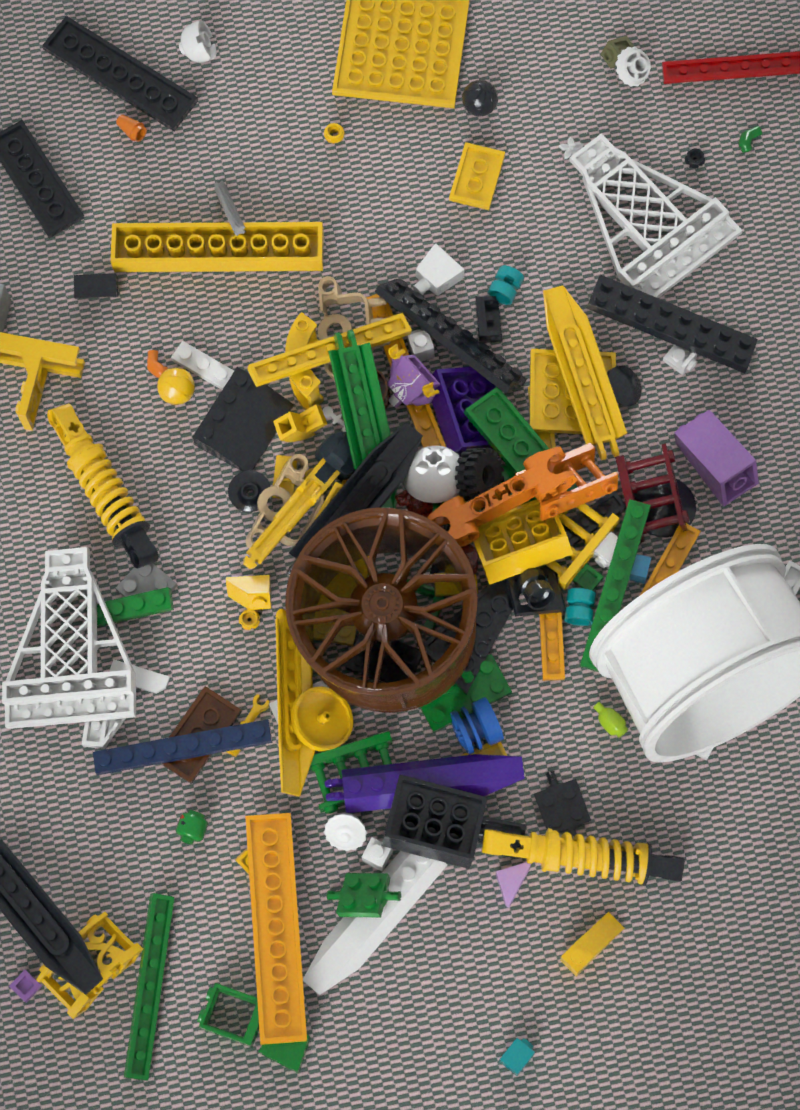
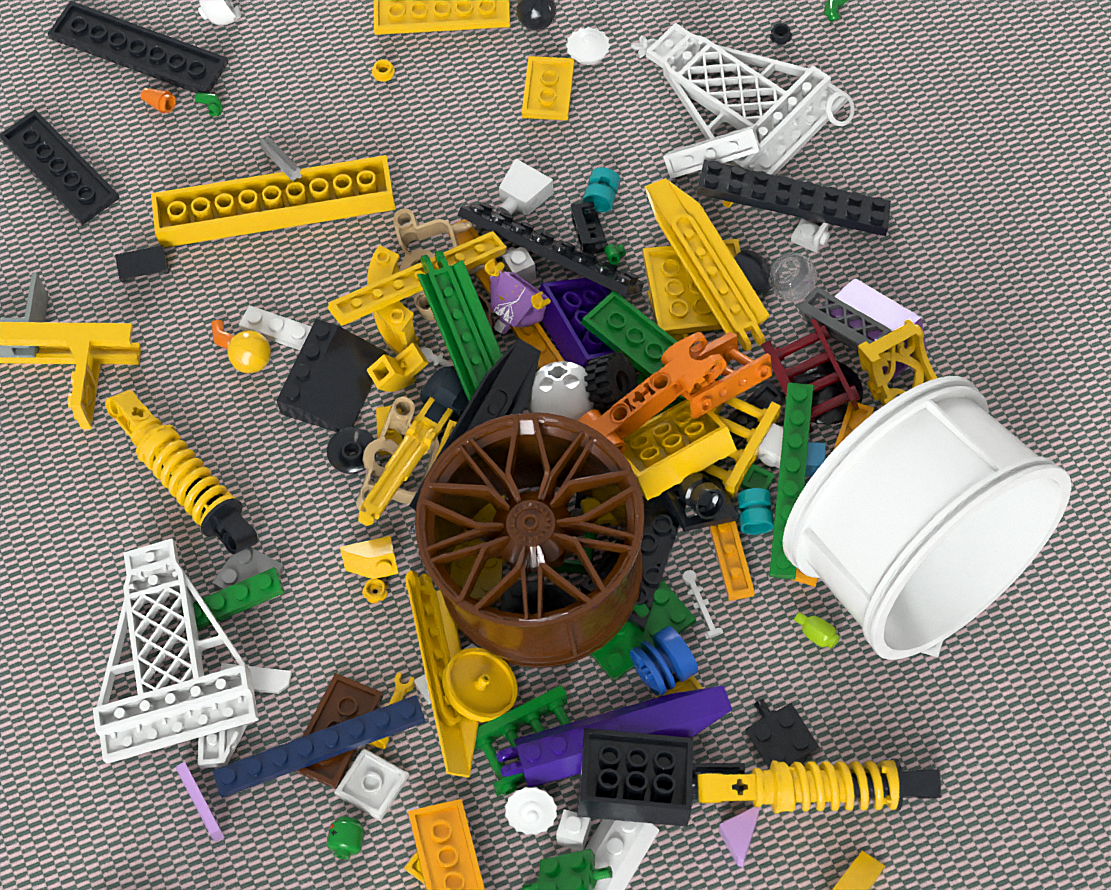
camera: 10 degrees left, 10 degrees down
none -> lavender tile [176,762,225,842]
none -> green arm [195,92,223,117]
none -> white tile [334,747,409,821]
none -> white piece [566,27,610,65]
none -> green arm [604,244,626,265]
none -> white panel [663,124,761,179]
none -> white piece [683,570,723,639]
none -> clear helmet [769,253,817,302]
none -> dark grey fence [798,287,892,352]
none -> white piece [825,91,854,126]
none -> yellow fence [858,319,937,407]

